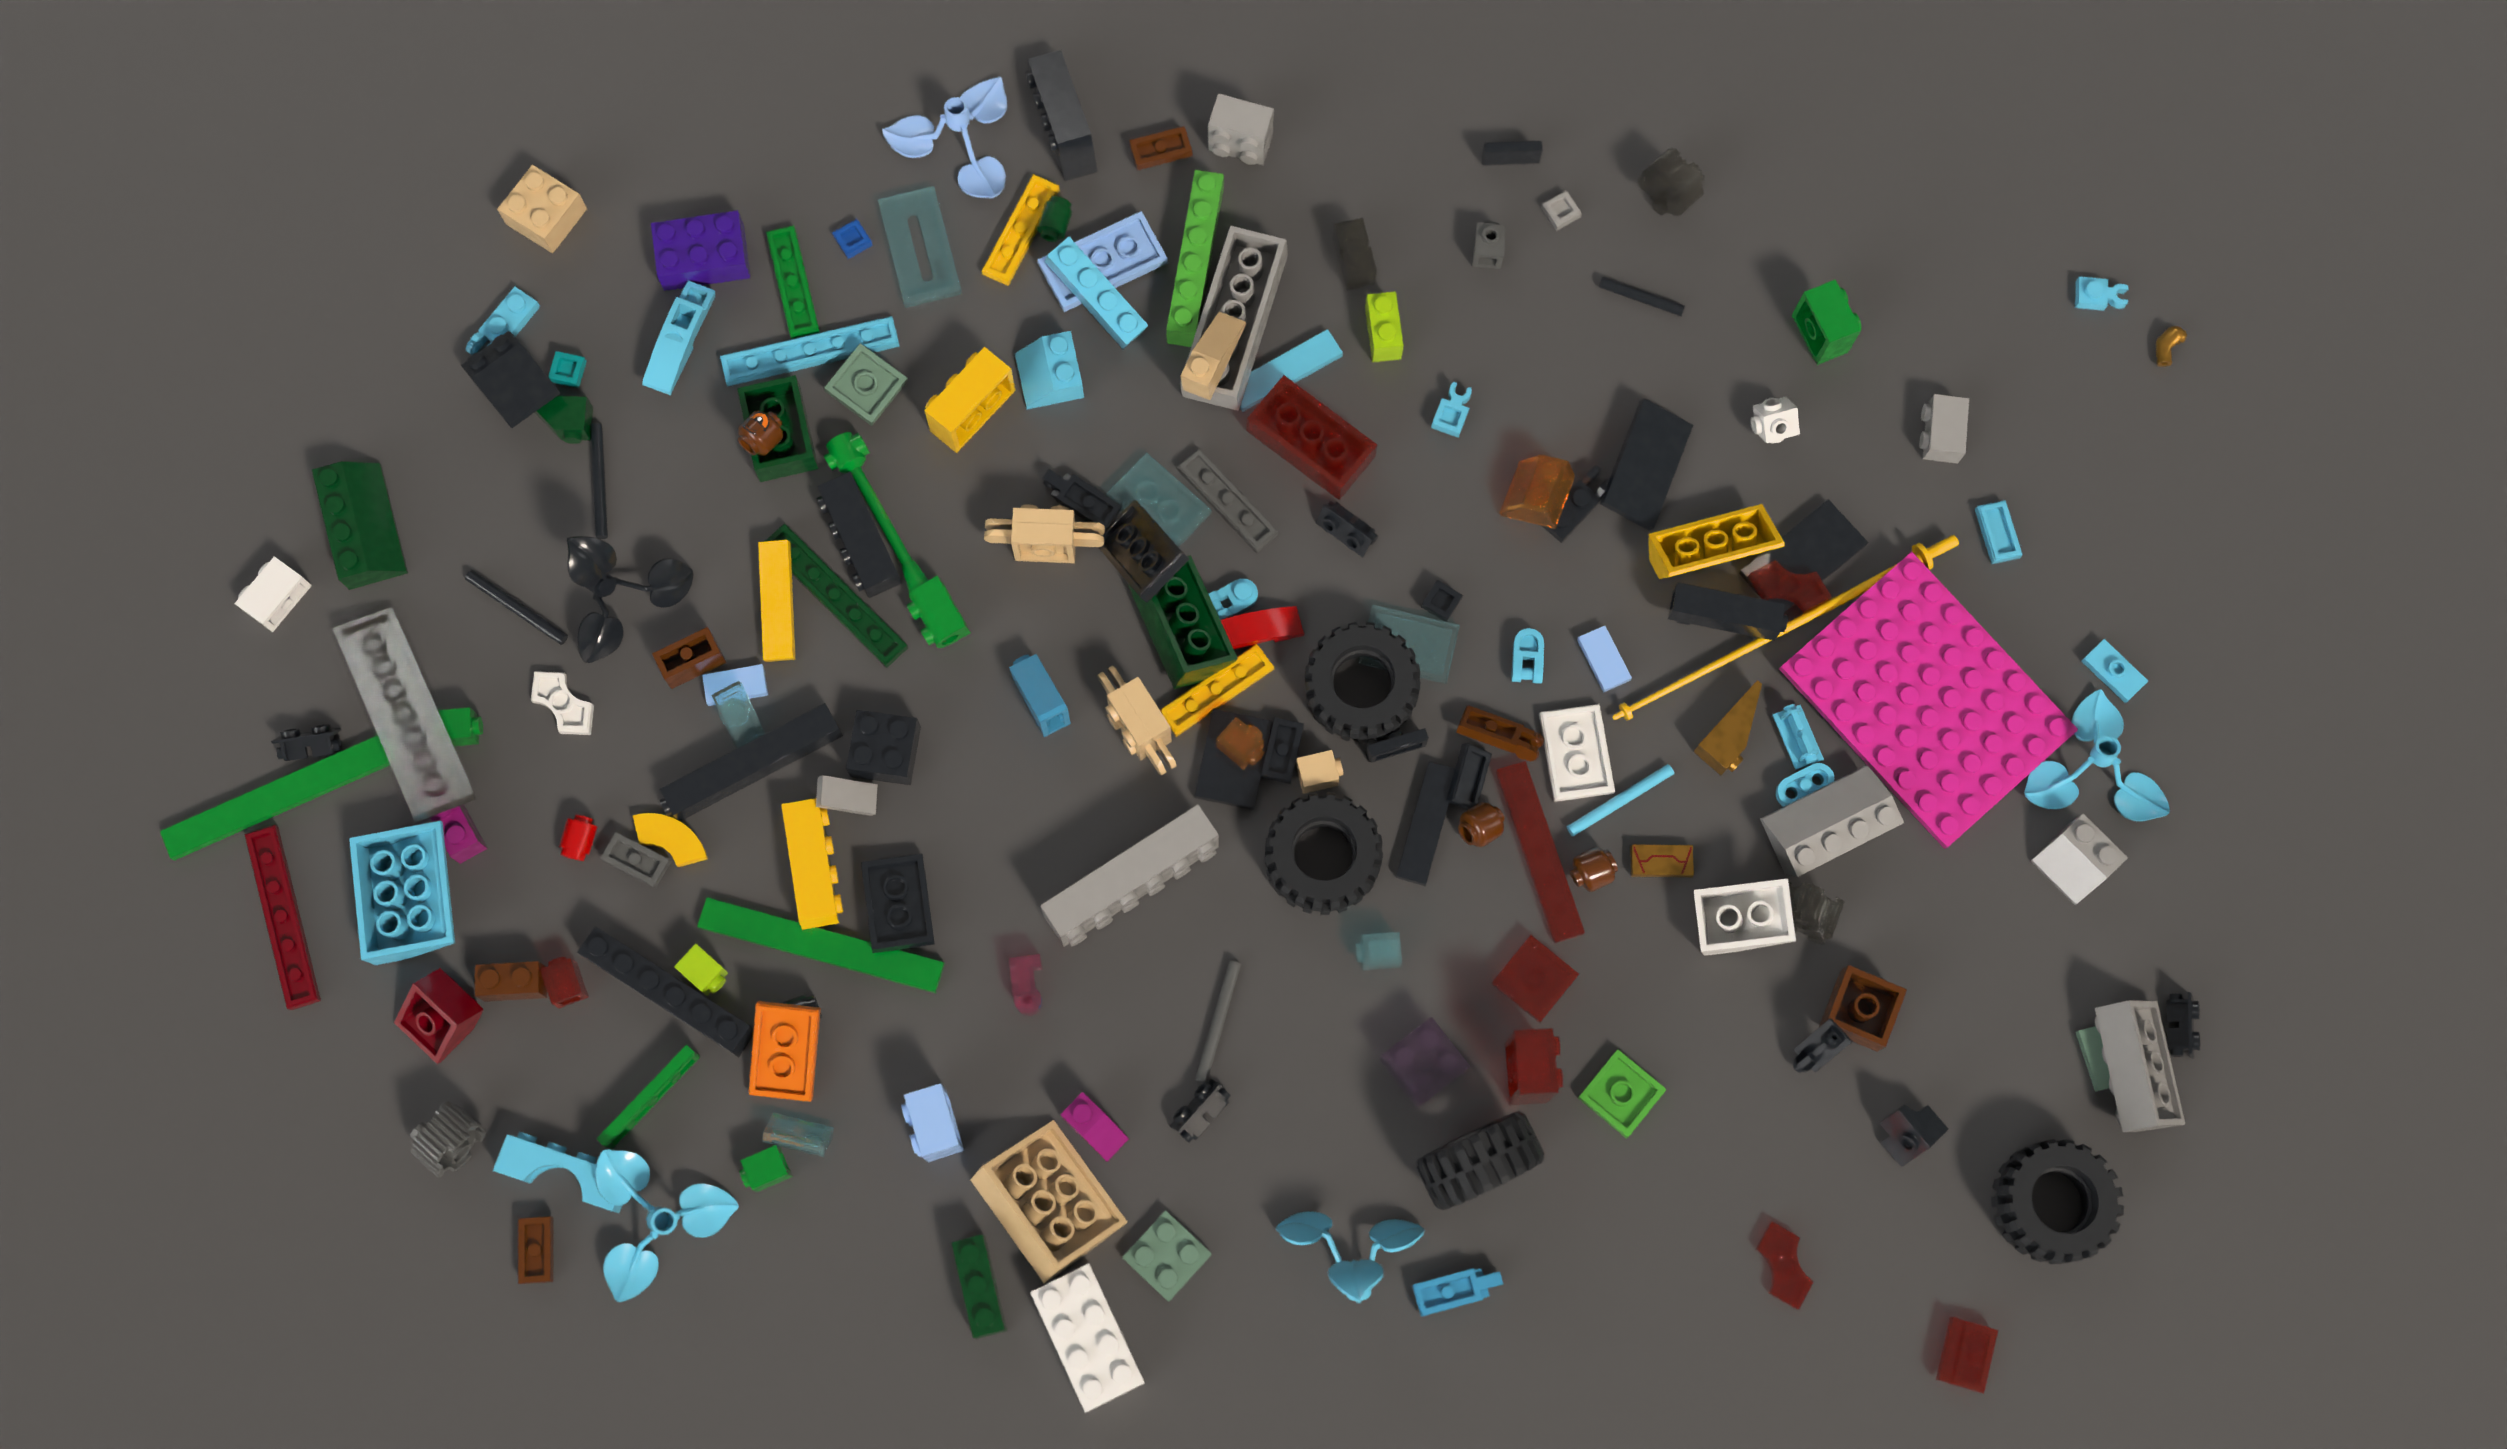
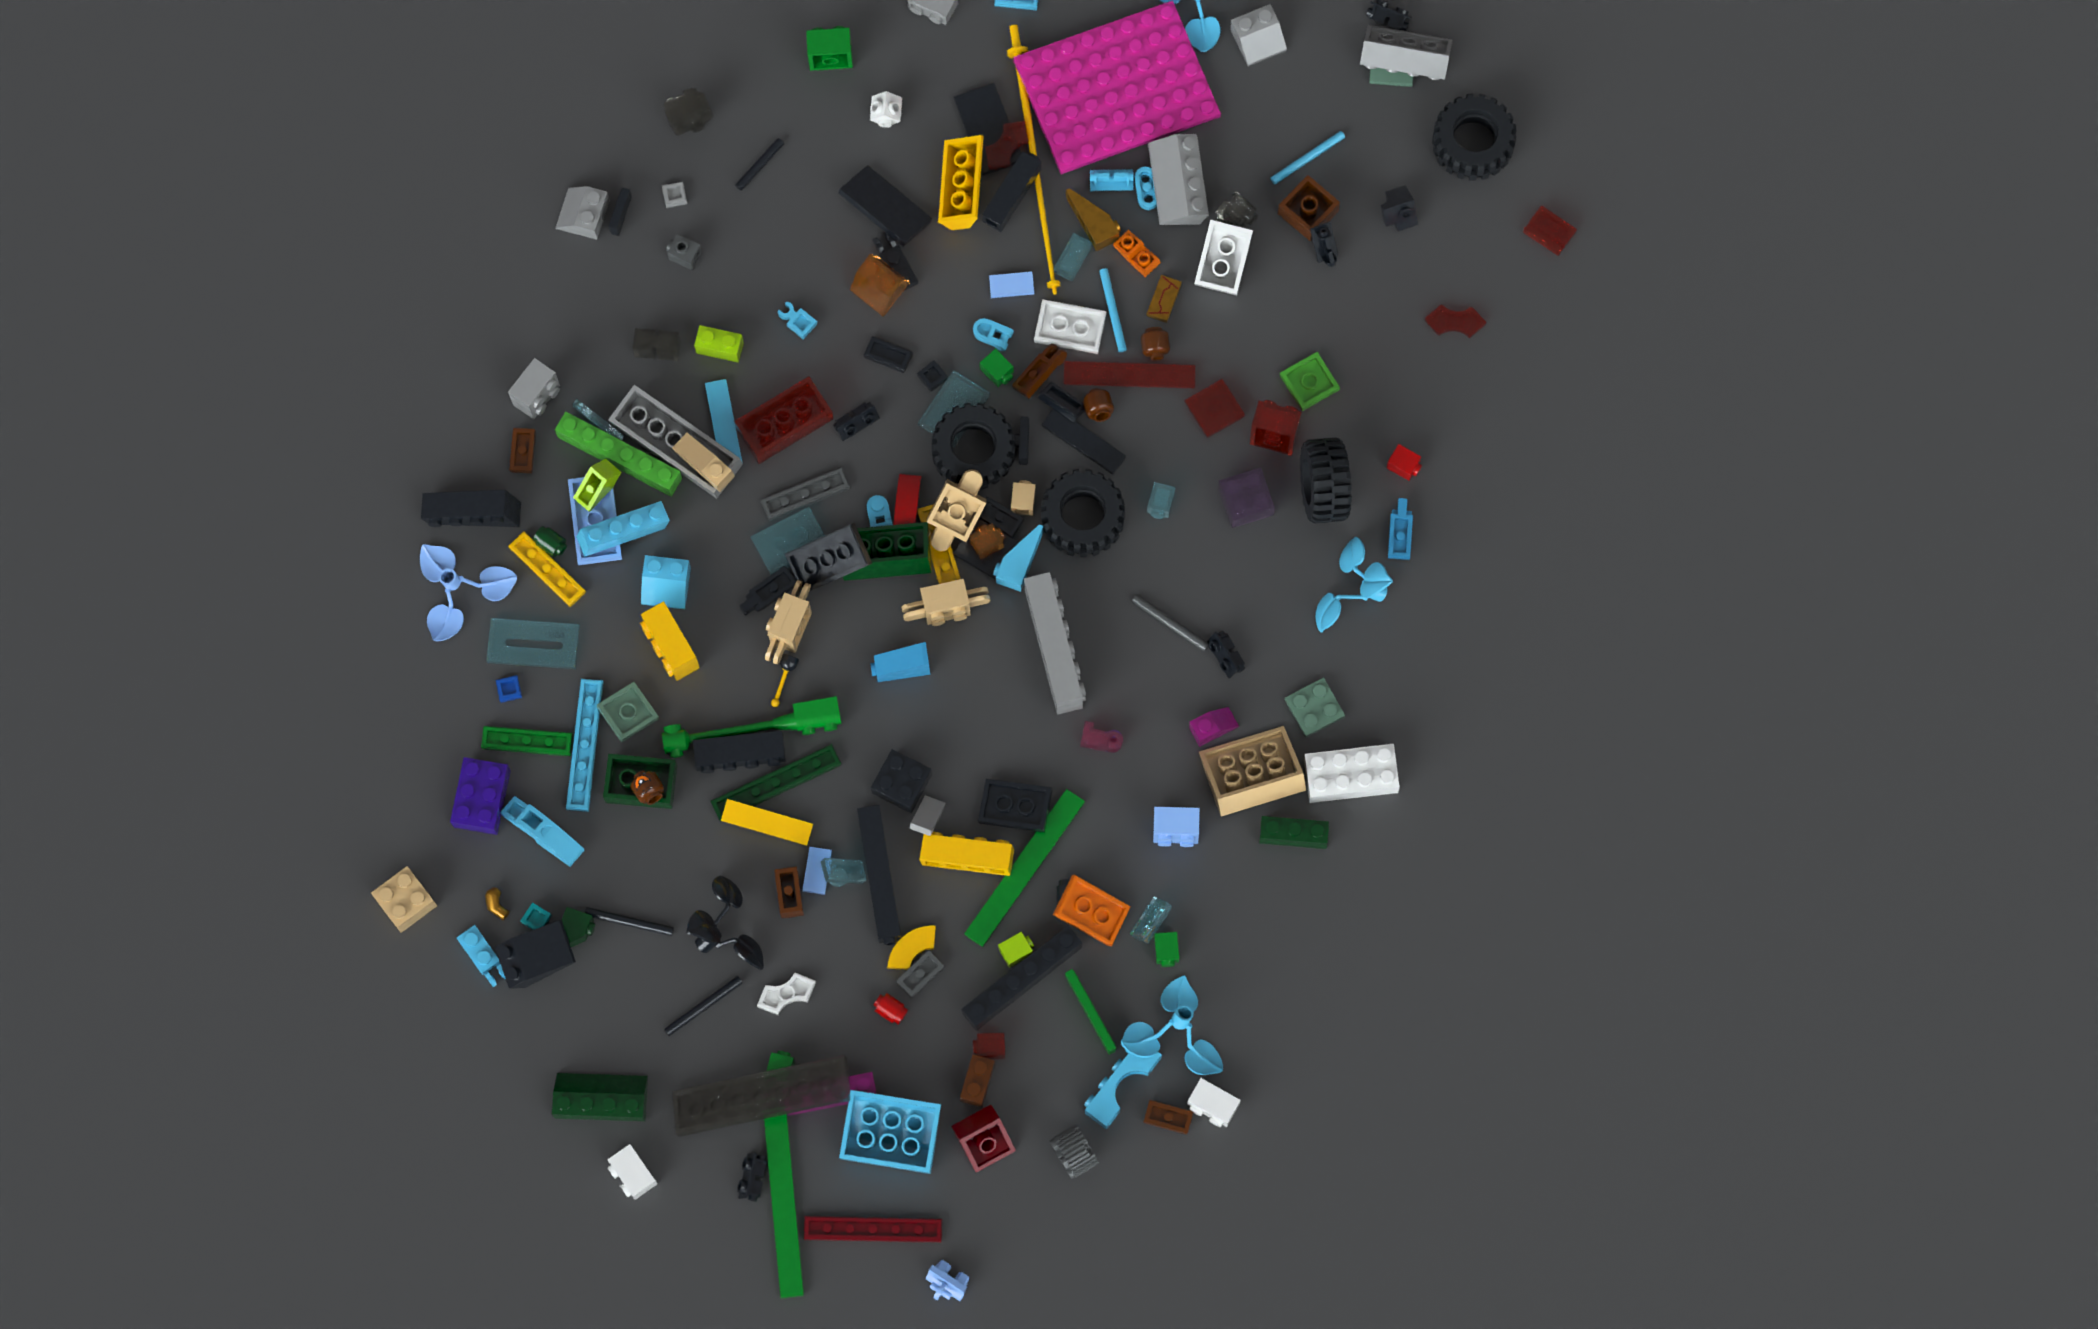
camera: 65 degrees left, 0 degrees up
none -> pearl gold arm [485,887,510,920]
none -> light grey slope [556,186,610,240]
none -> clear light blue tile [572,399,624,440]
none -> lime slope [573,459,622,511]
none -> hinge [771,654,799,707]
none -> black tile [864,336,913,373]
none -> light blue hips [926,1260,969,1301]
none -> tan brick [927,469,986,551]
none -> green brick [980,348,1014,387]
none -> medium azure slope [993,524,1044,592]
none -> clear light blue plate [1053,233,1093,281]
none -> orange slope [1113,230,1161,277]
none -> white brick [1187,1078,1241,1127]
none -> medium azure bar [1270,131,1345,185]
none -> red brick [1387,444,1423,481]

